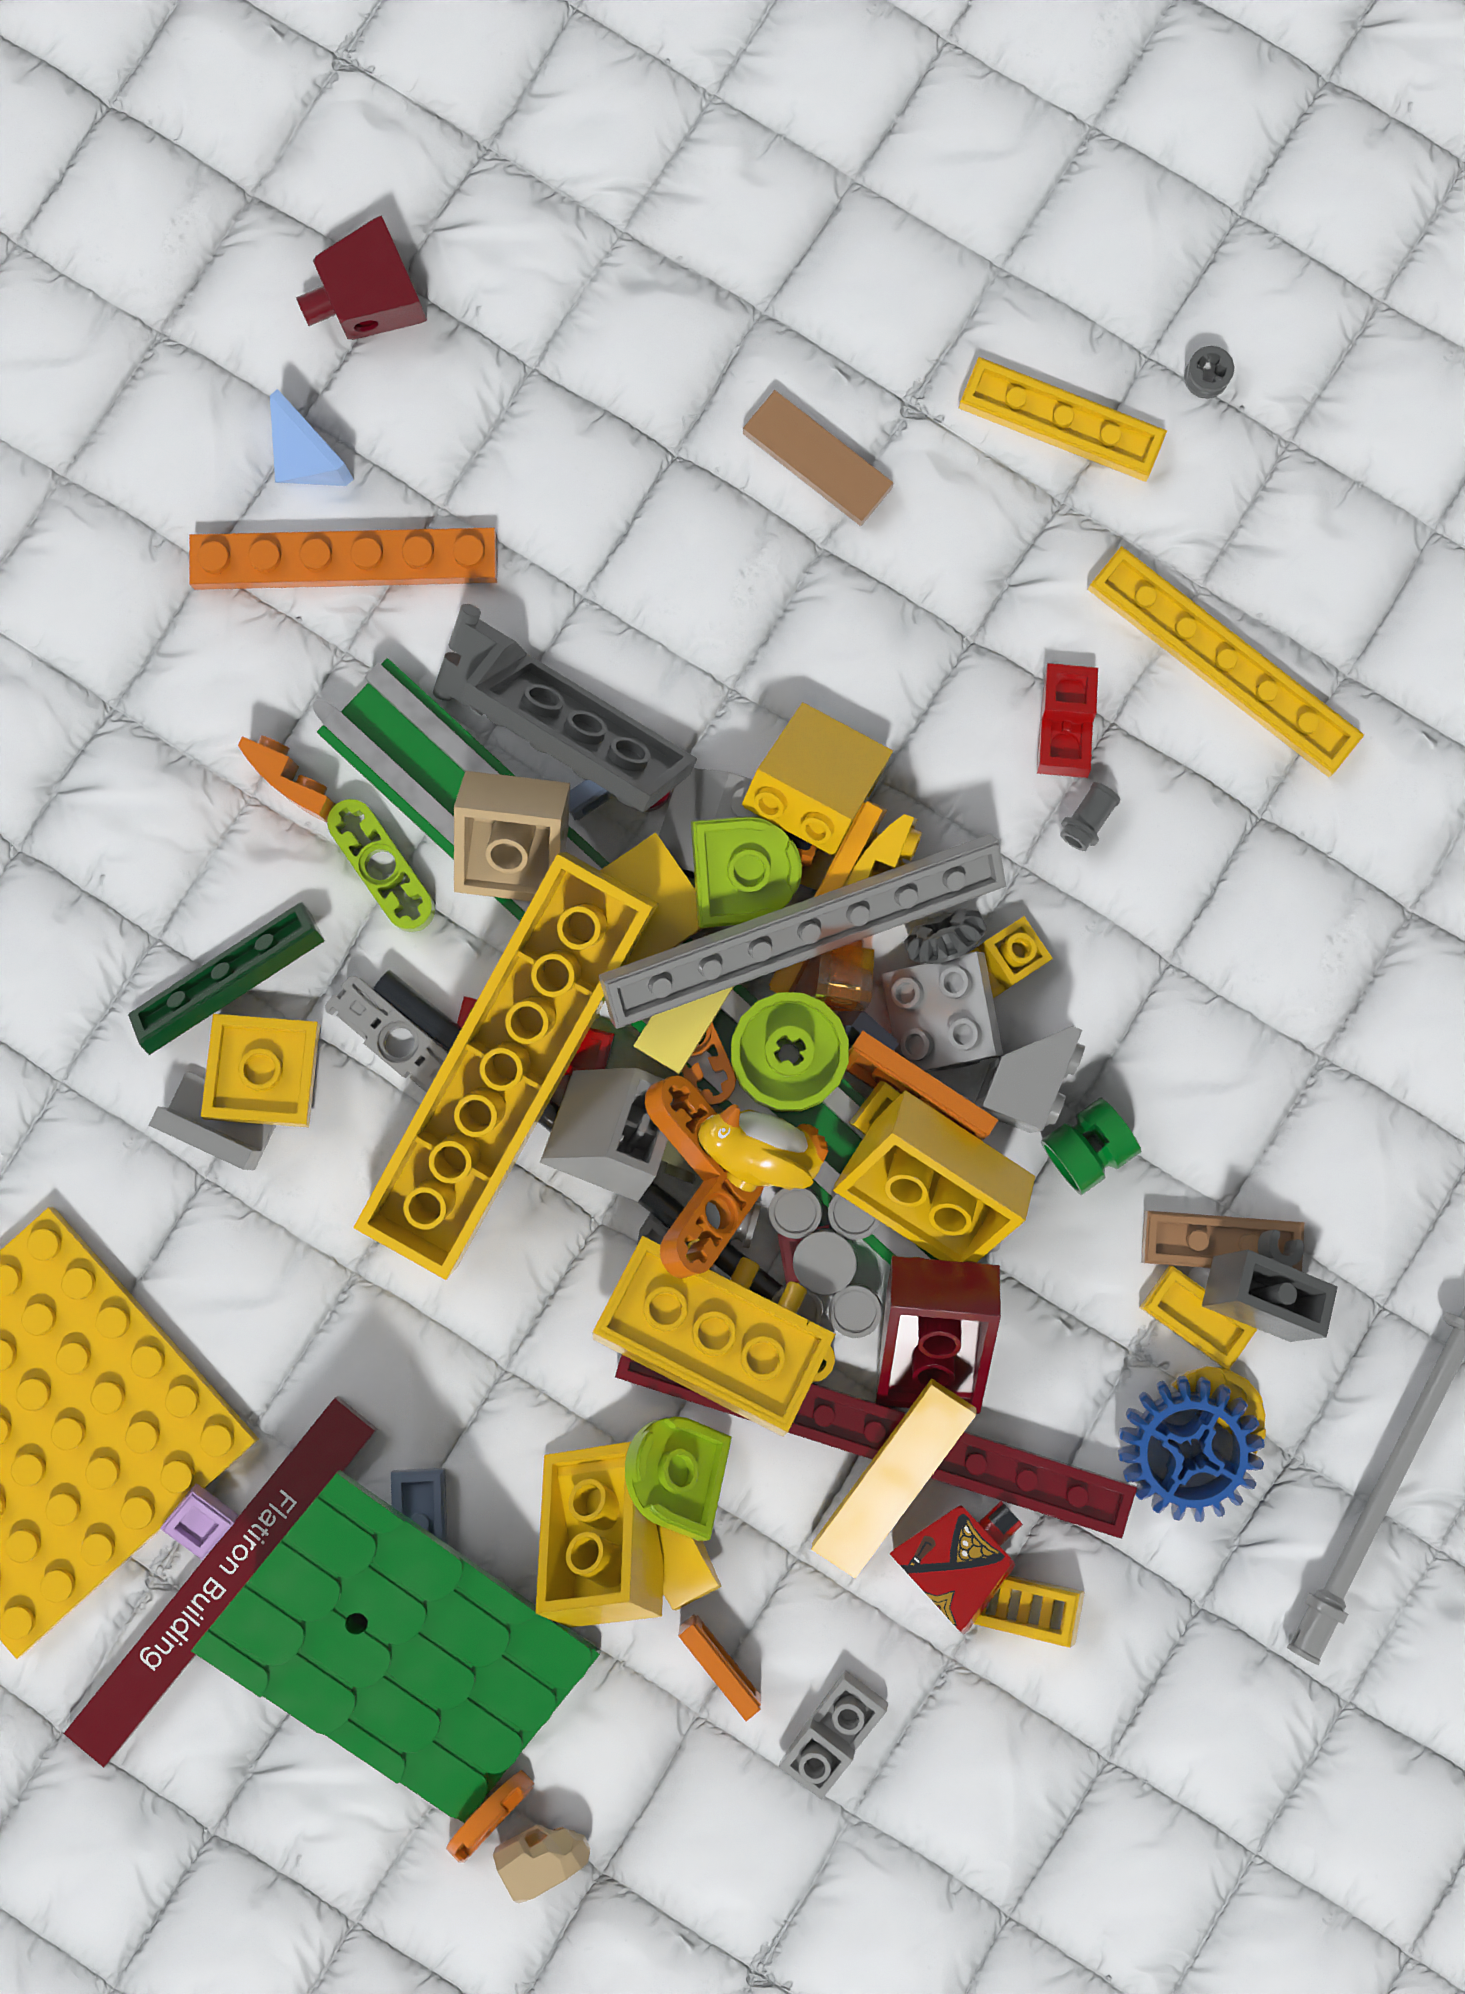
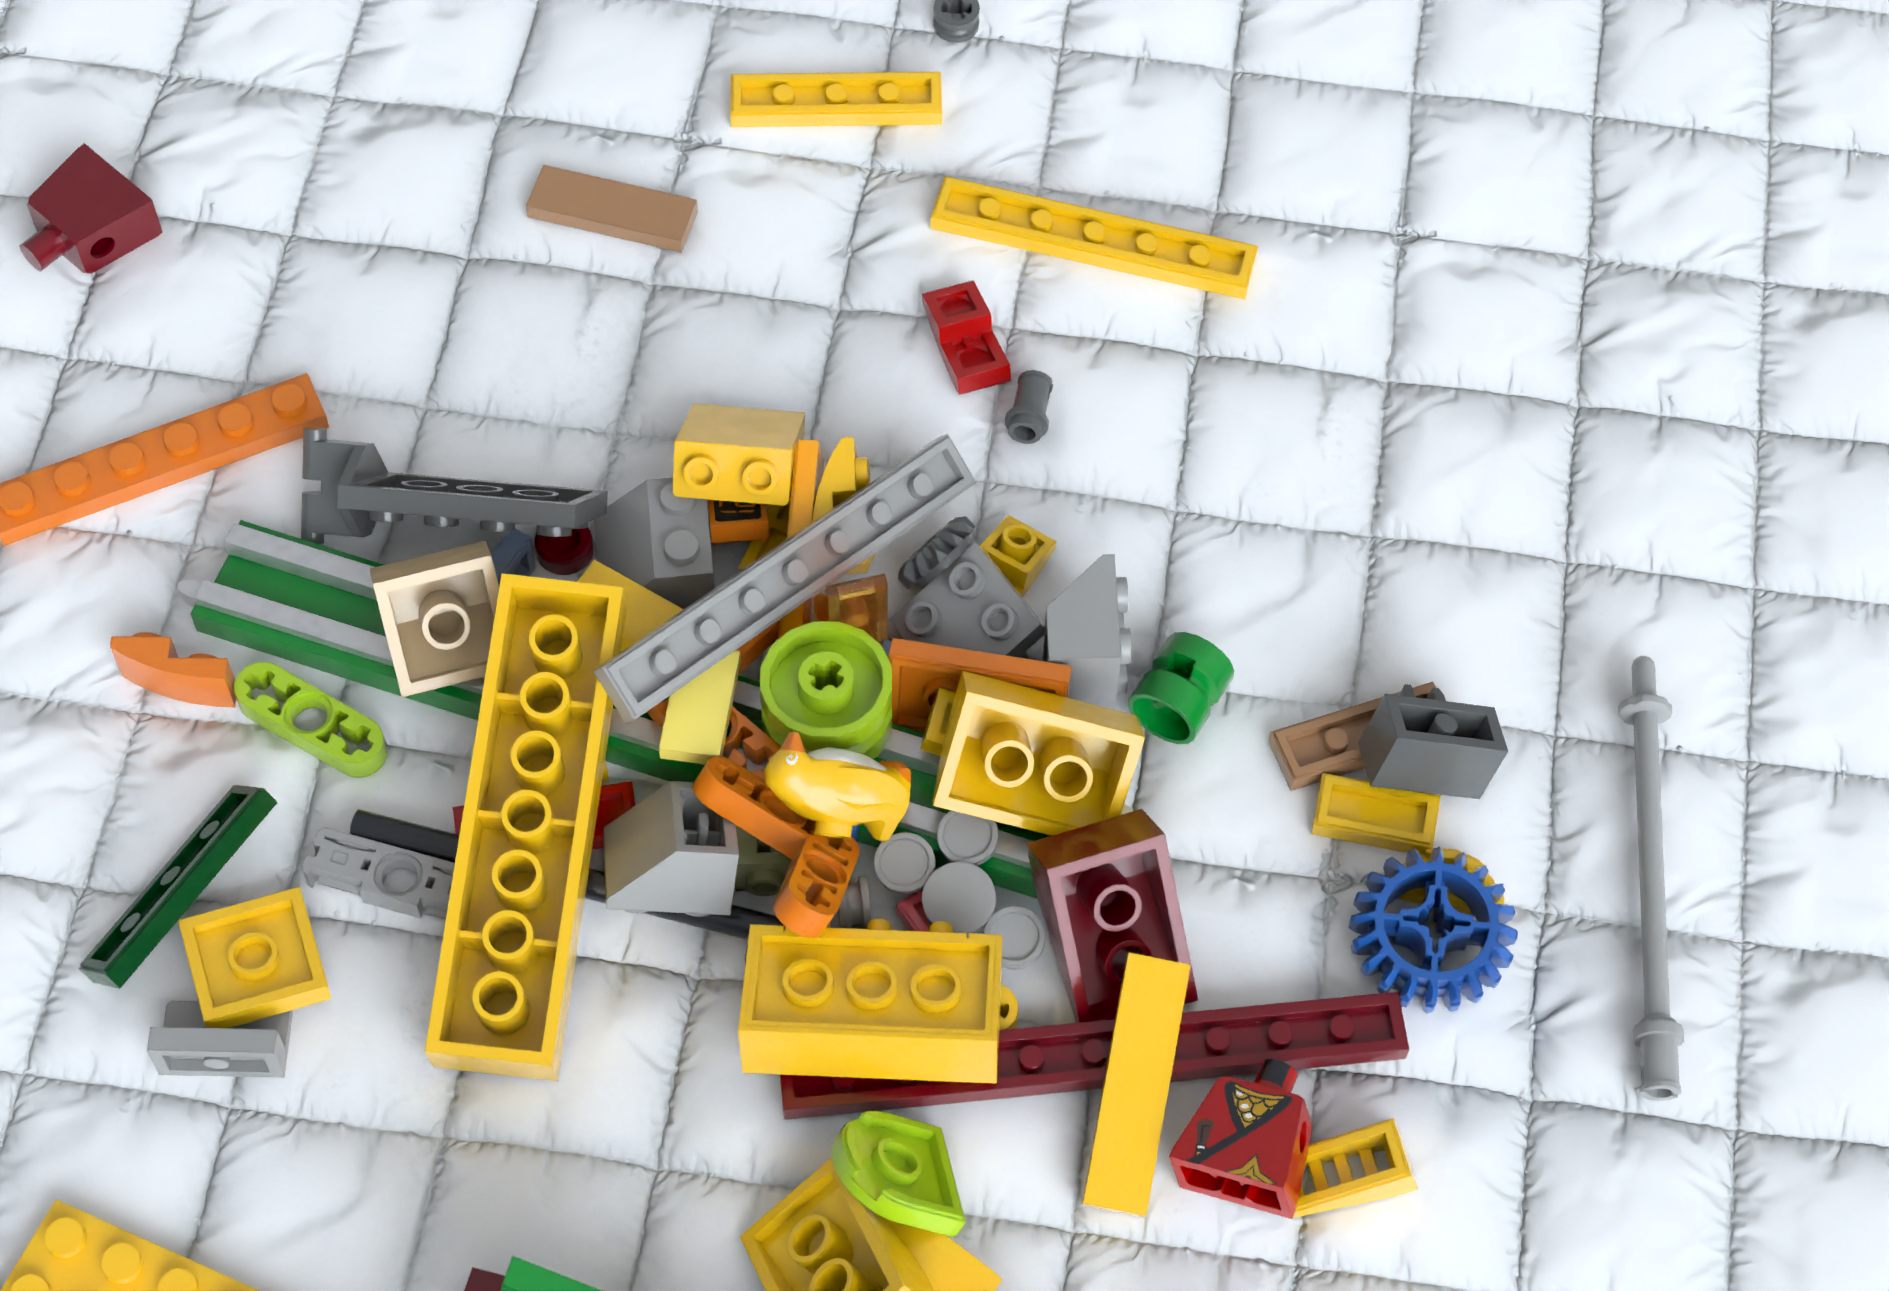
camera: 30 degrees left, 25 degrees down
light blue slope [270,389,354,486] -> none
lime tile [691,816,802,928] -> none

